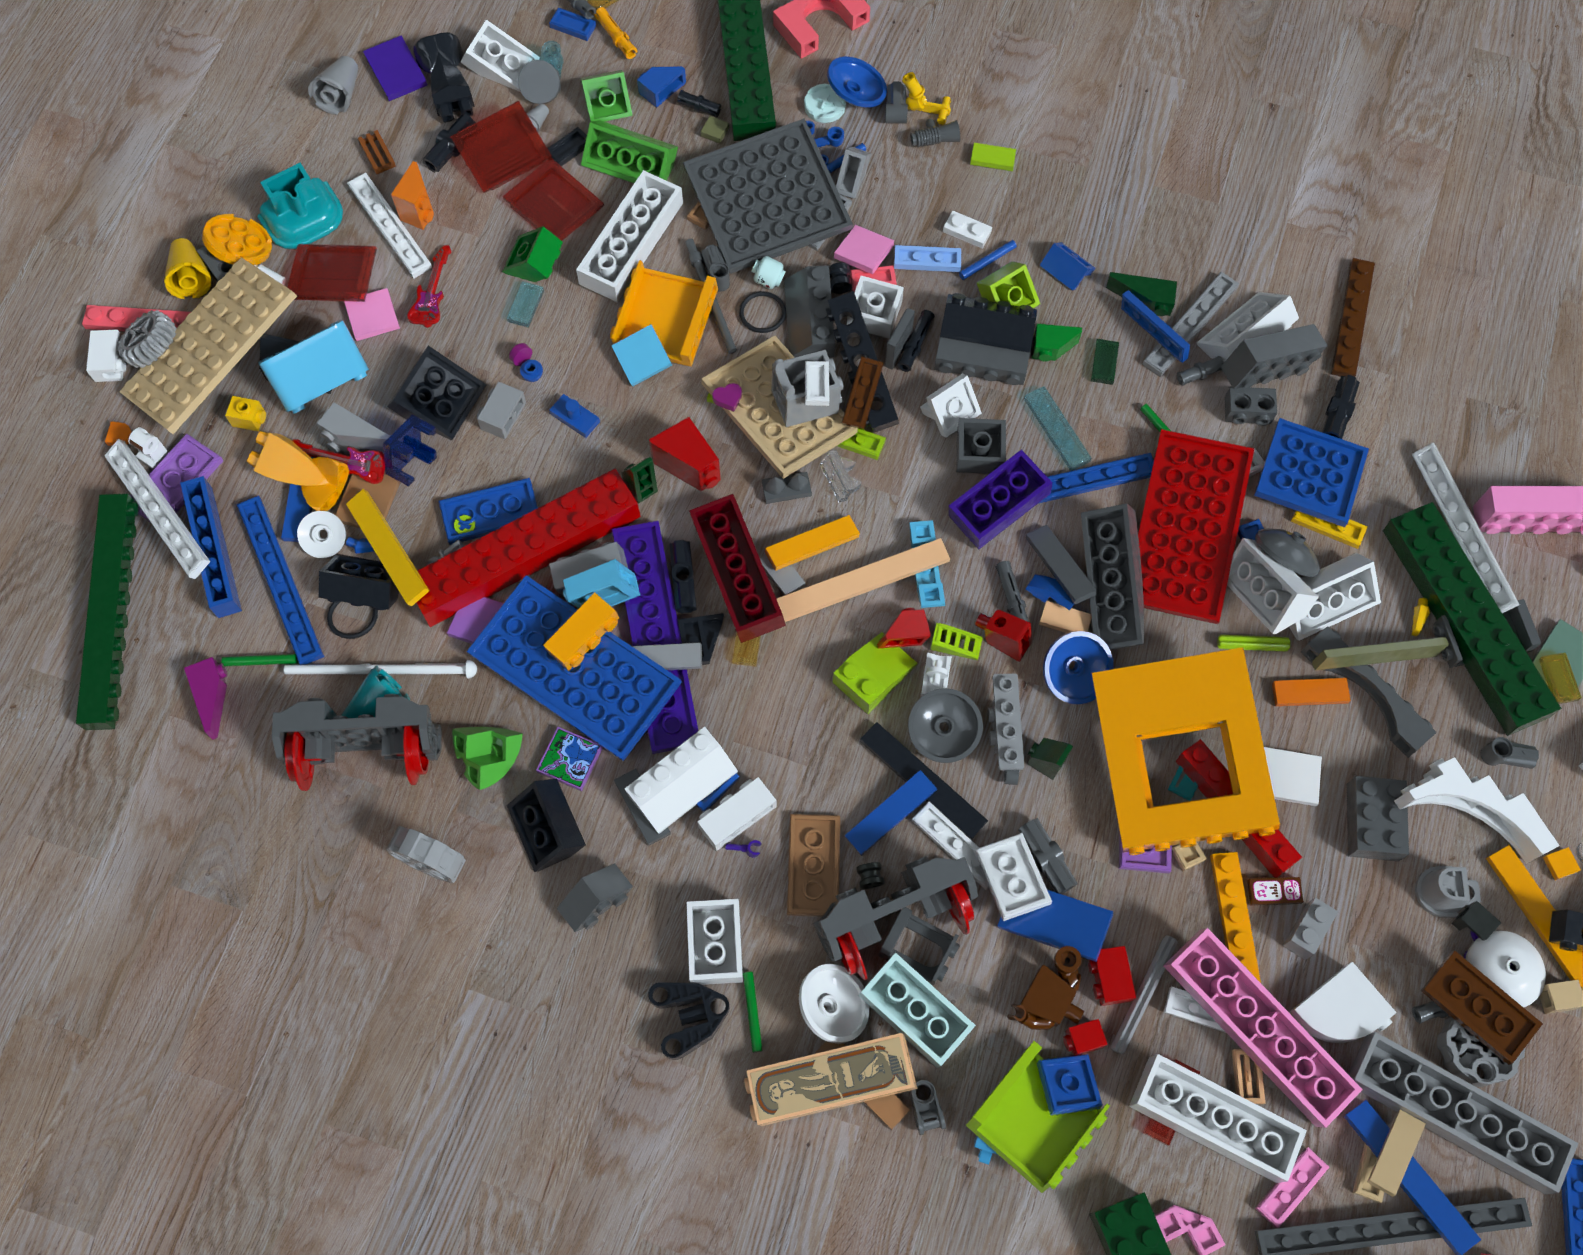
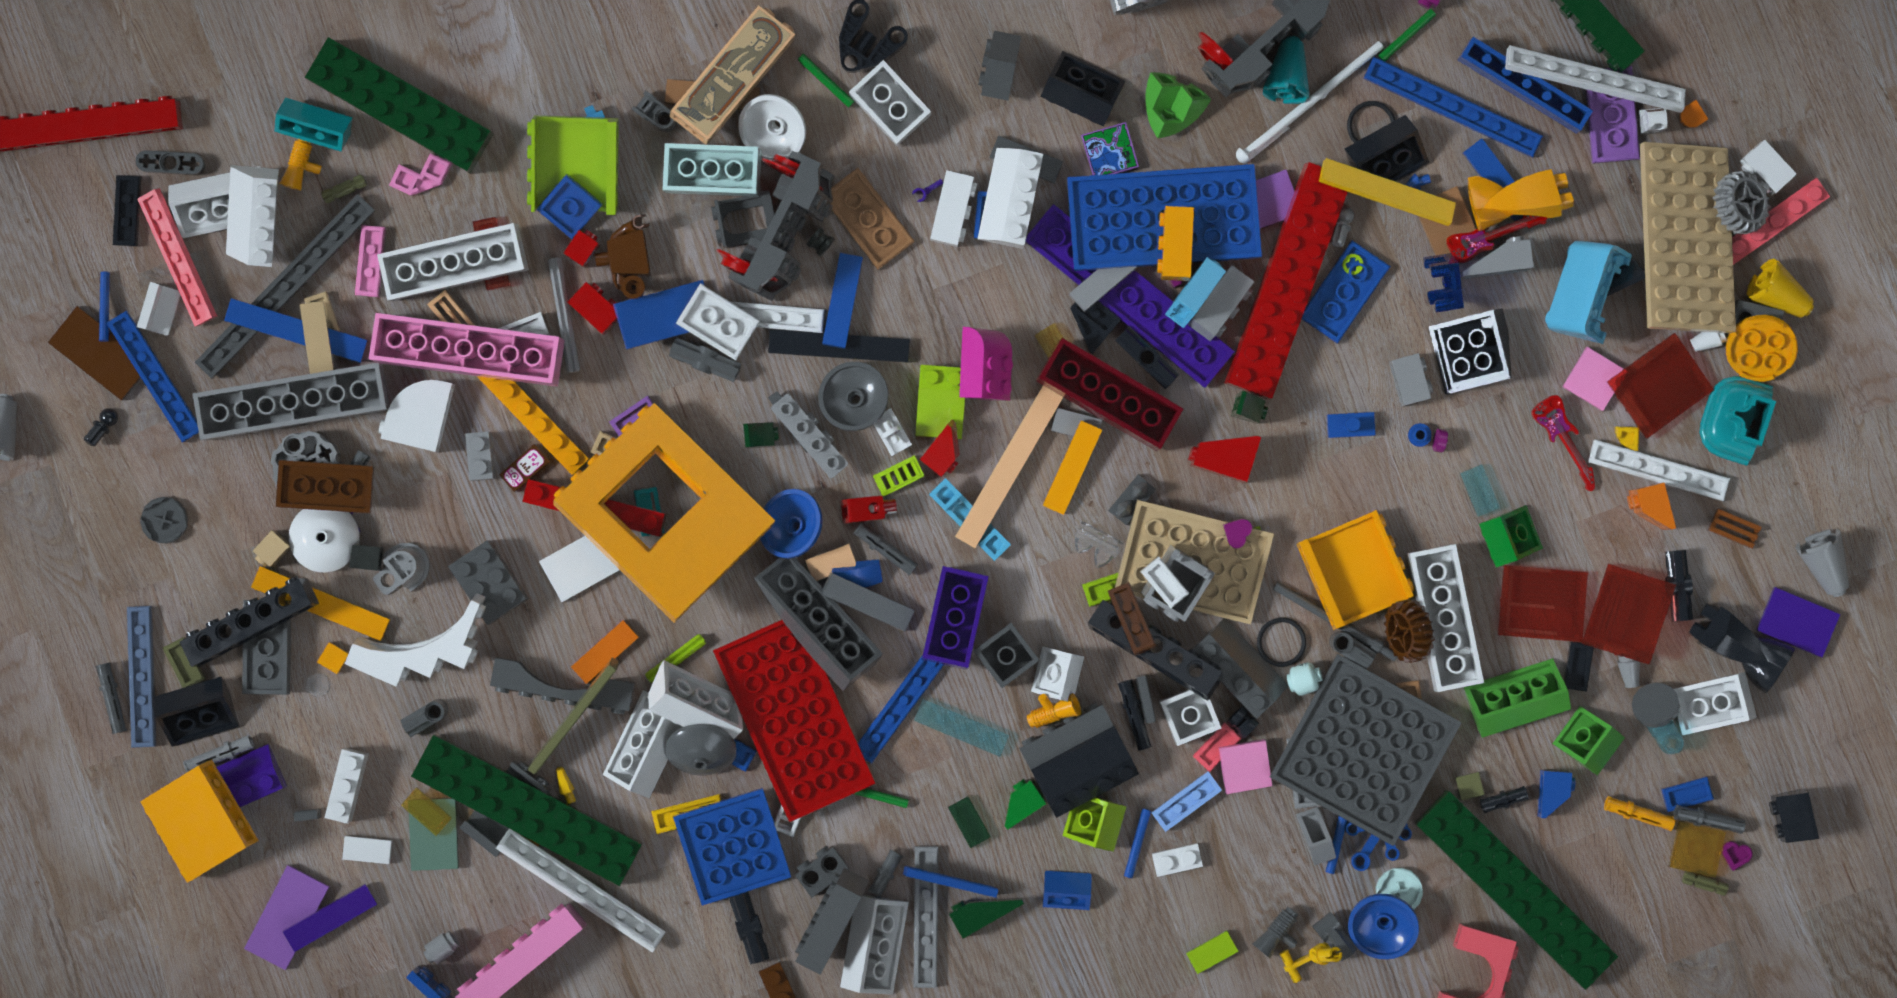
camera: 140 degrees right, 20 degrees up
yellow brick [225,396,266,432] -> none
white dish [297,511,346,558] -> none
medium azure tile [612,324,672,386] -> none
none -> dark pink brick [959,327,1013,401]
none -> light orange piece [1027,693,1081,728]
none -> reddish brown gear [1384,599,1435,663]
none -> yellow tile [1615,427,1639,451]

